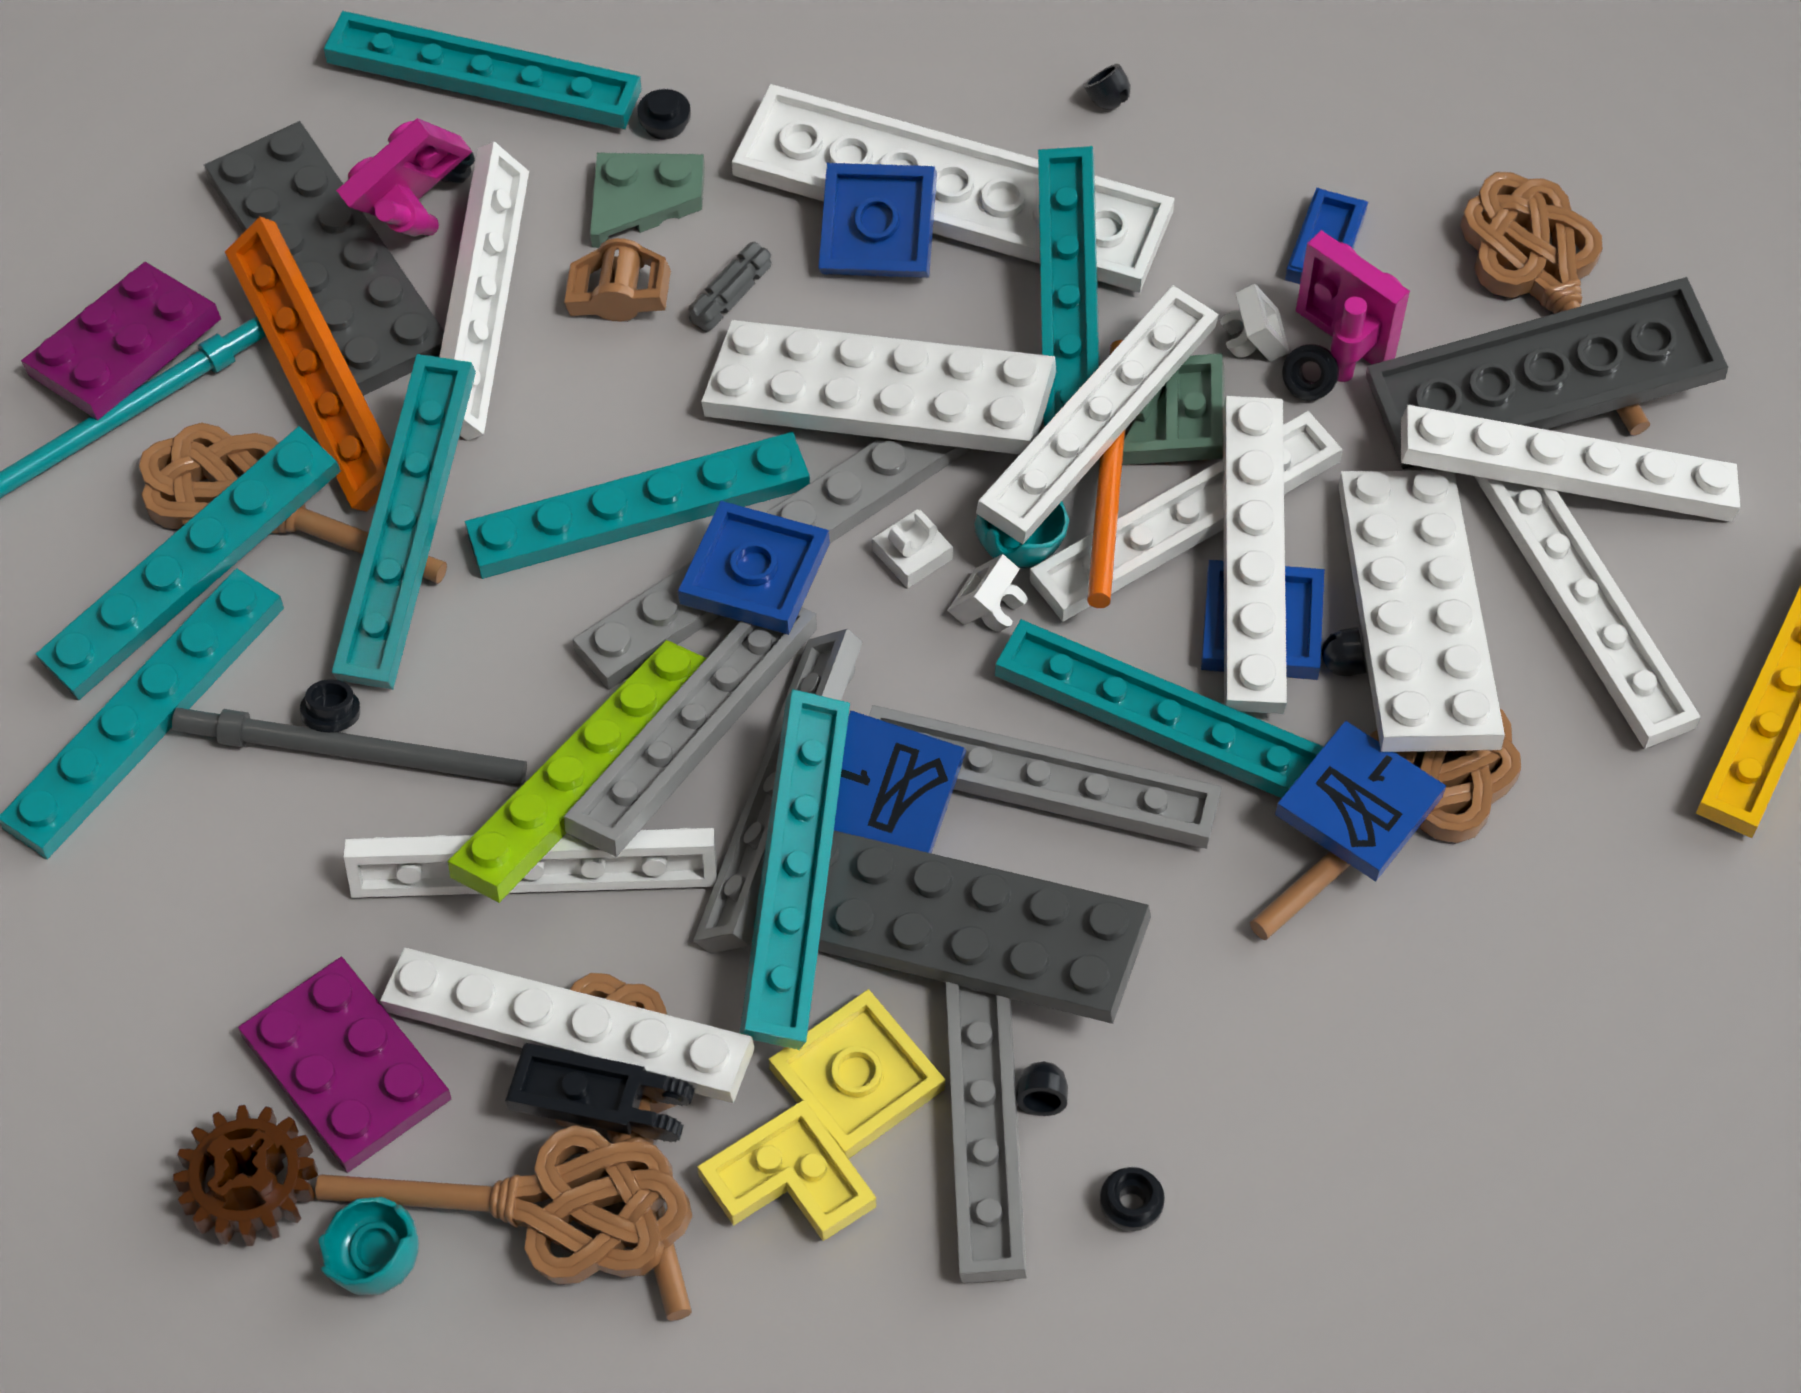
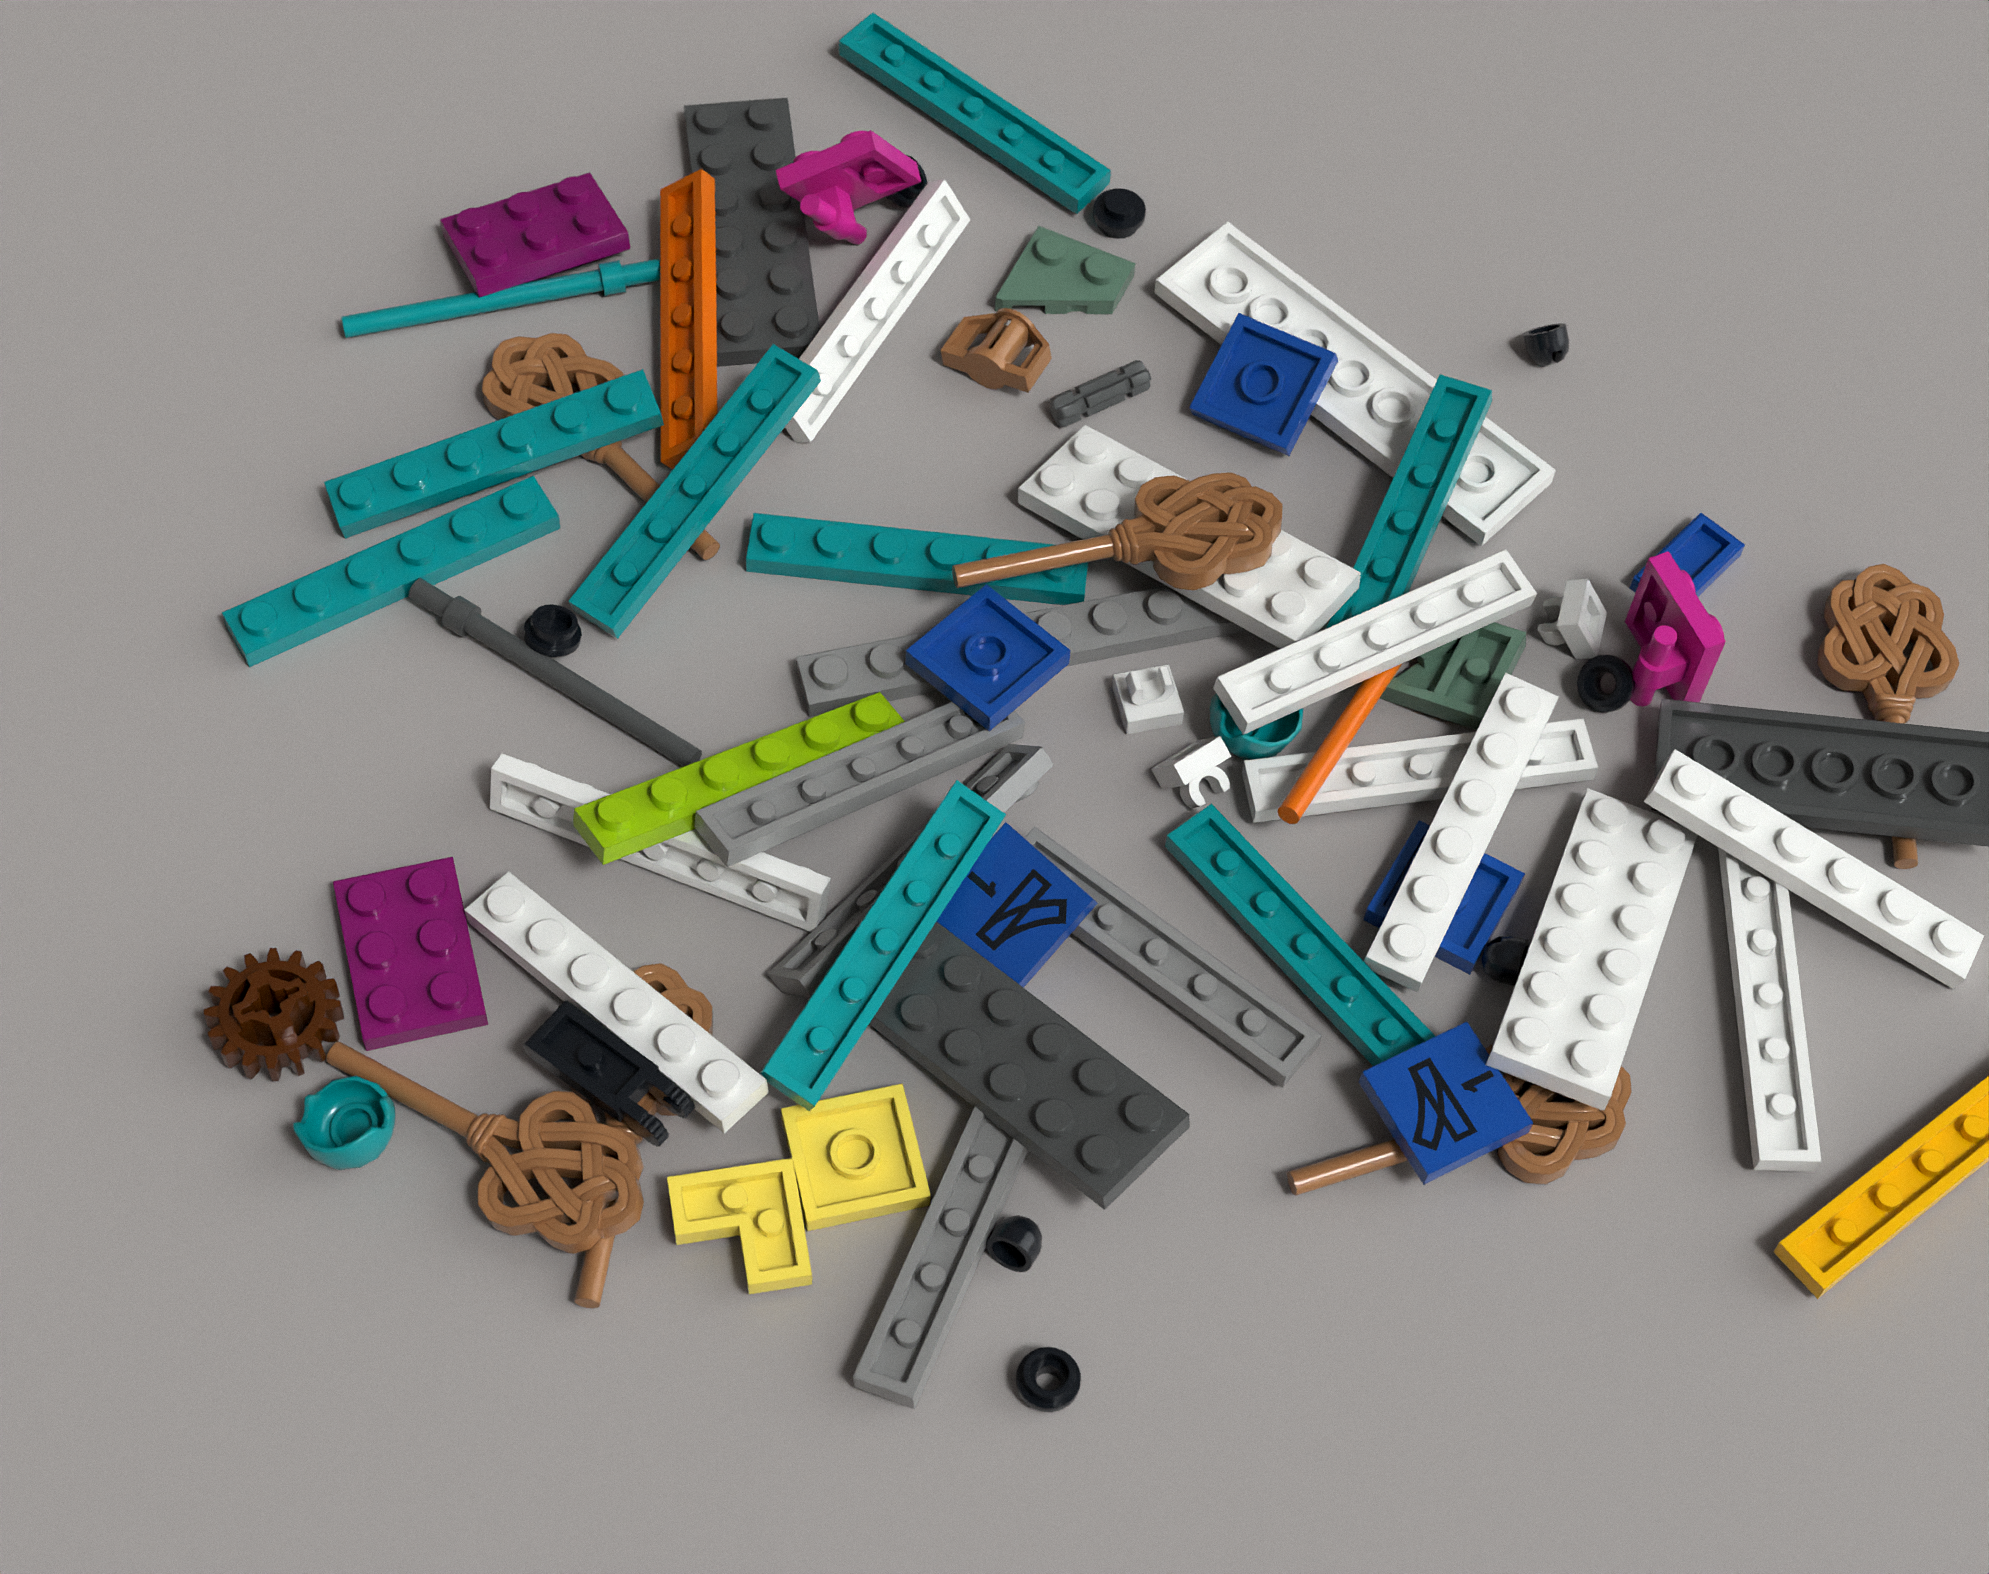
camera: 20 degrees right, 0 degrees up
none -> medium nougat piece [952,472,1283,590]

